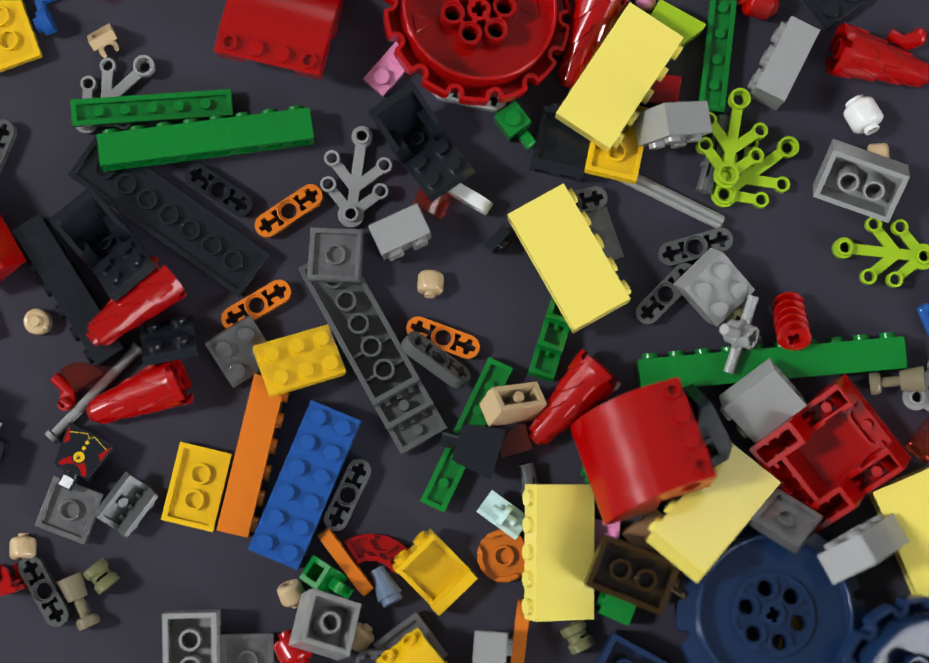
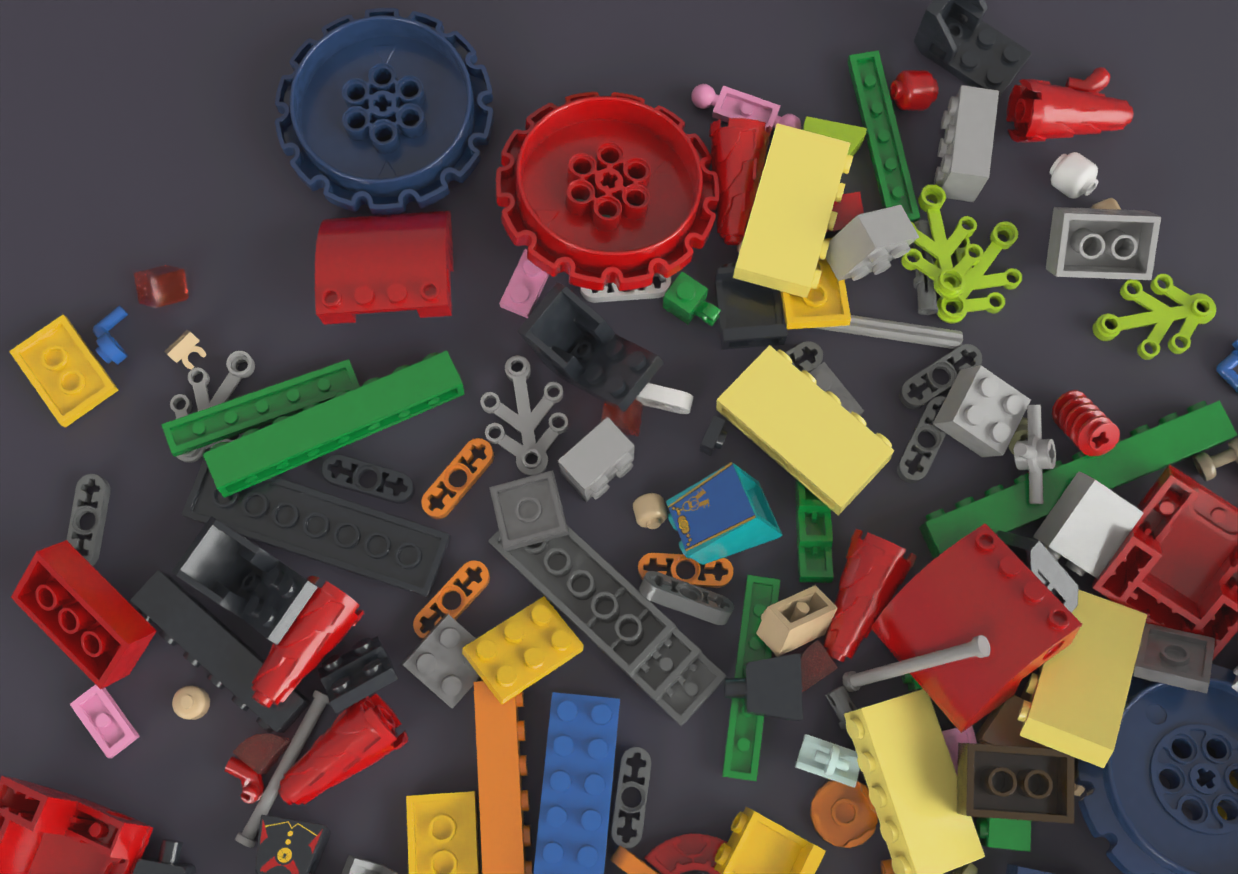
camera: 15 degrees left, 10 degrees down
none -> slope [666,462,783,565]
none -> light grey bar [843,635,990,692]

